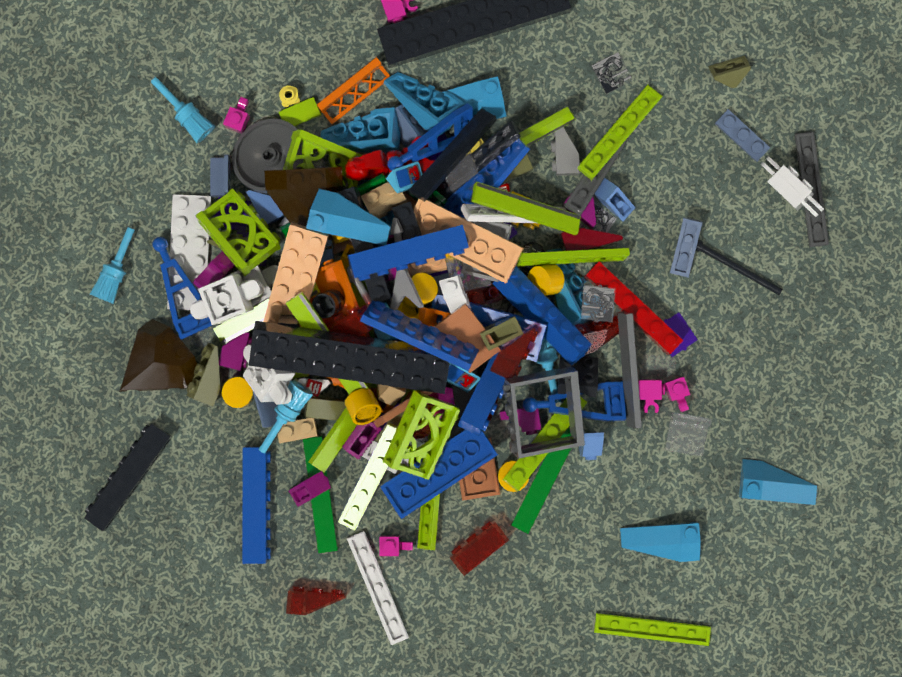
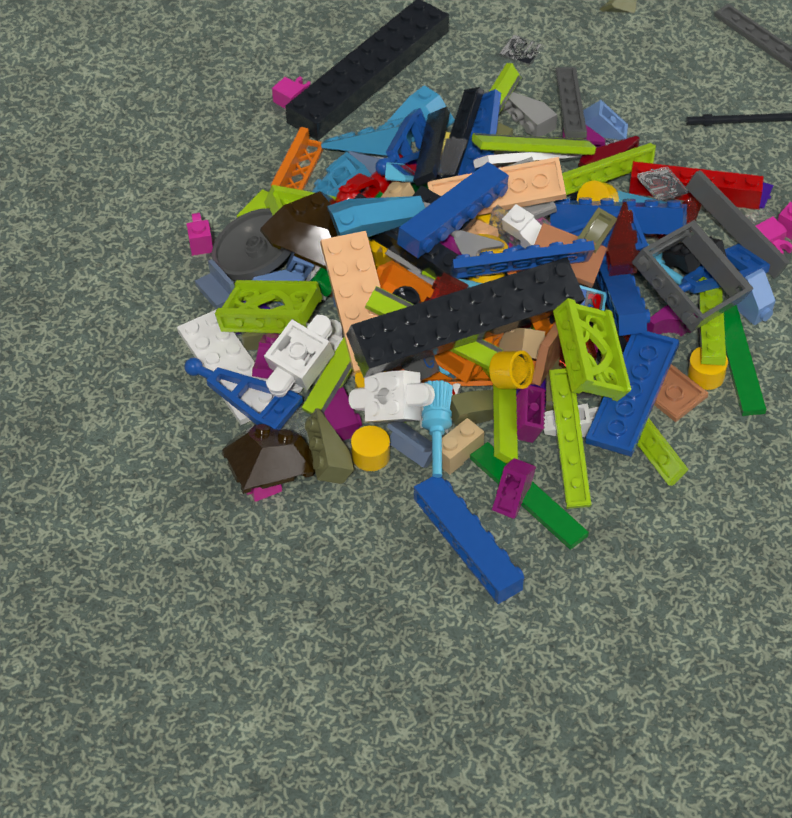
camera: 30 degrees left, 35 degrees down
black brick [84,423,173,531] -> none
medium azure piece [90,227,135,304] -> none
medium azure piece [151,77,215,143] -> none
light yellow brick [279,86,300,107] -> none
clear red slope [286,586,347,615] -> none
white tile [347,531,409,645] -> none
dark pink brick [379,536,413,556] -> none
clear red brick [450,521,509,576] -> none
lime tile [577,85,662,181] -> none
sand blue plate [670,217,703,278] -> none
sand blue plate [715,109,770,162] -> none
white brick [761,156,824,217] -> none

